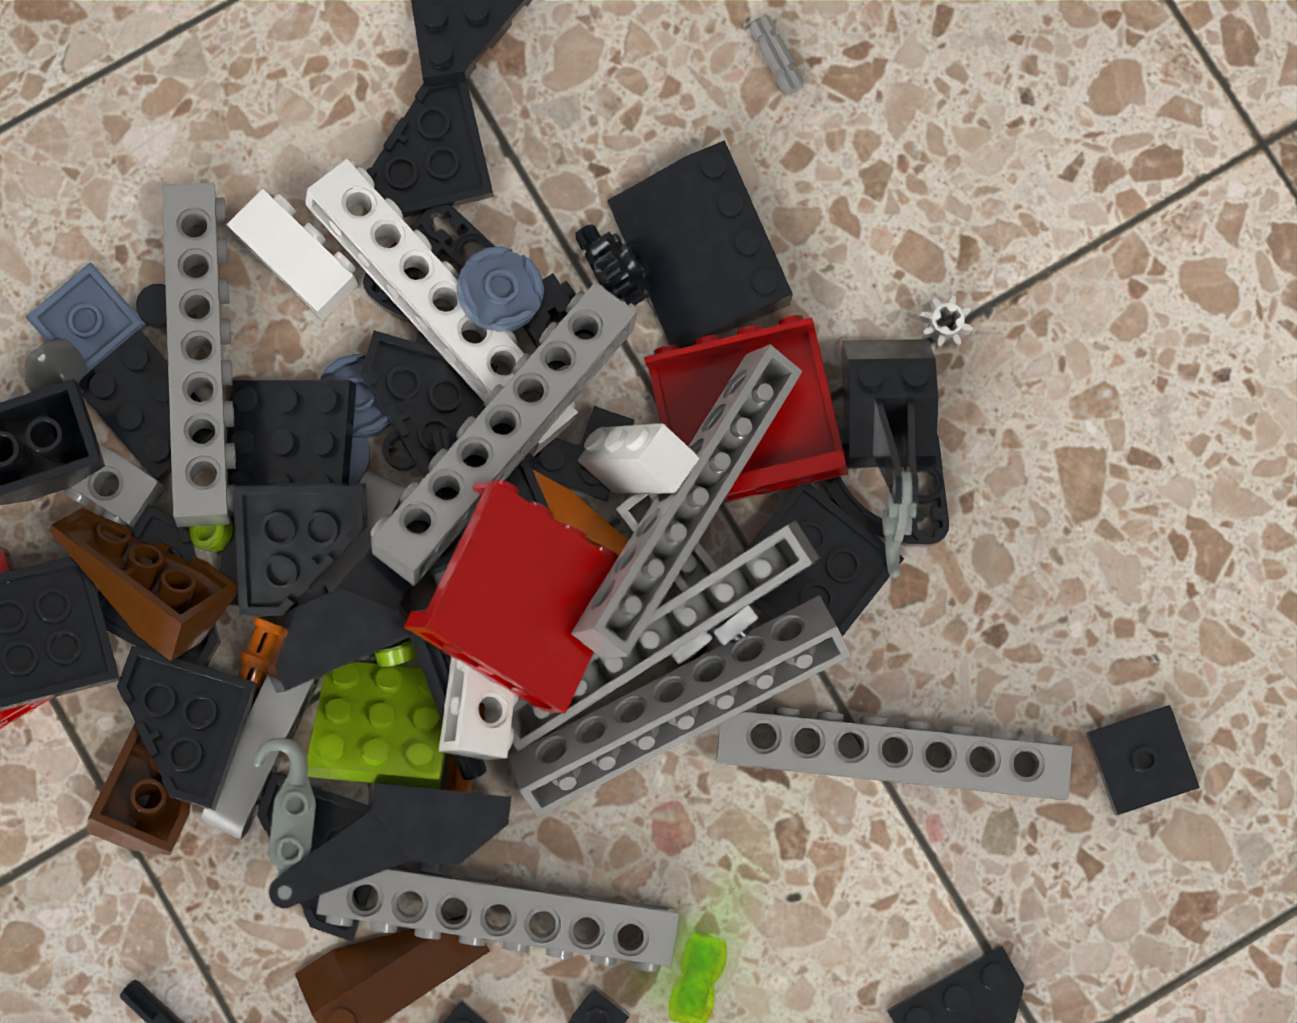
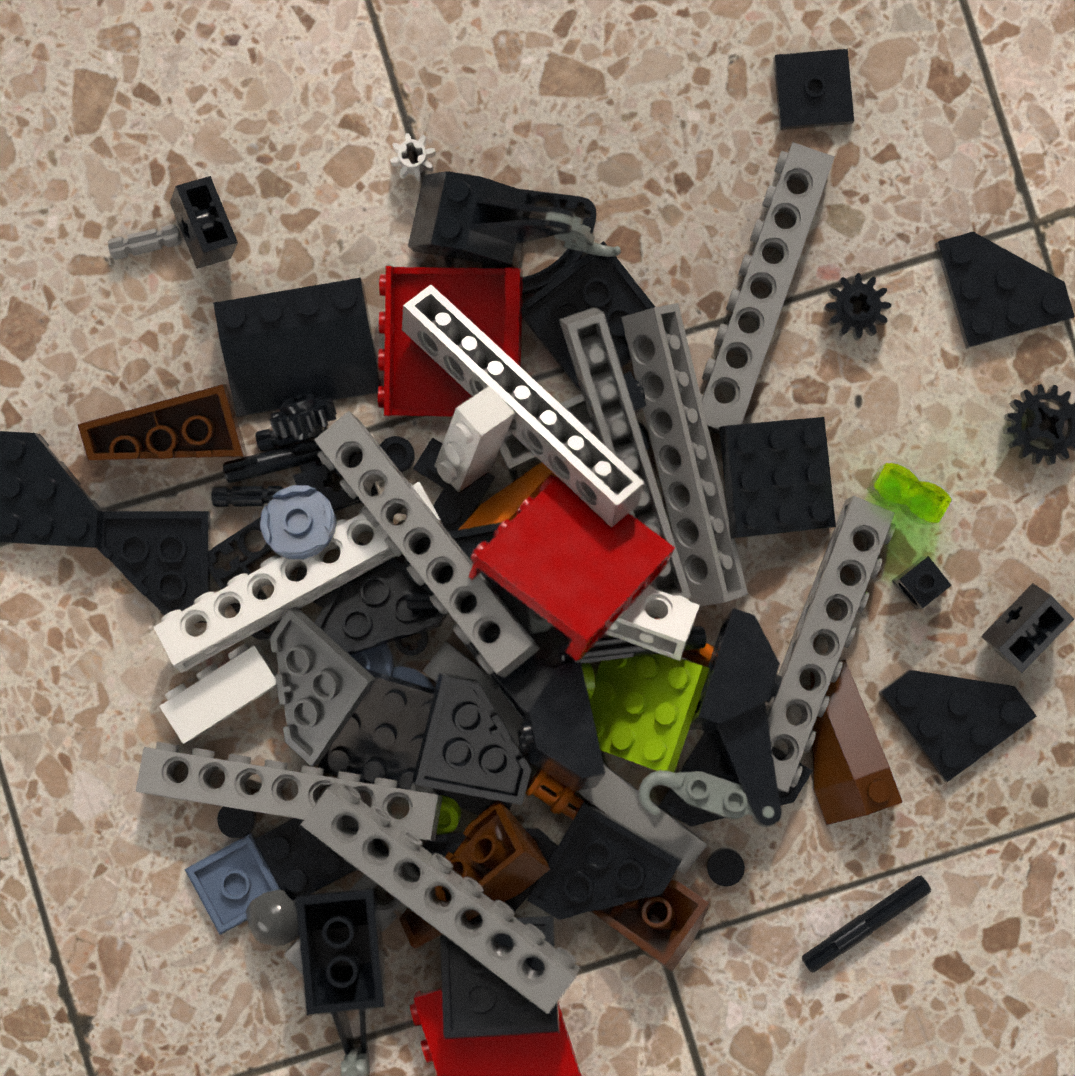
camera: 75 degrees left, 5 degrees up
none -> reddish brown wedge [77,384,247,461]
none -> black brick [170,176,238,269]
none -> black axle [211,486,284,507]
none -> black axle [223,440,321,483]
none -> dark grey plate [270,607,376,767]
none -> light grey brick [301,782,580,1014]
none -> black tile [380,436,415,473]
none -> black tile [707,848,745,887]
none -> black plate [719,417,836,539]
none -> black gear [824,273,892,341]

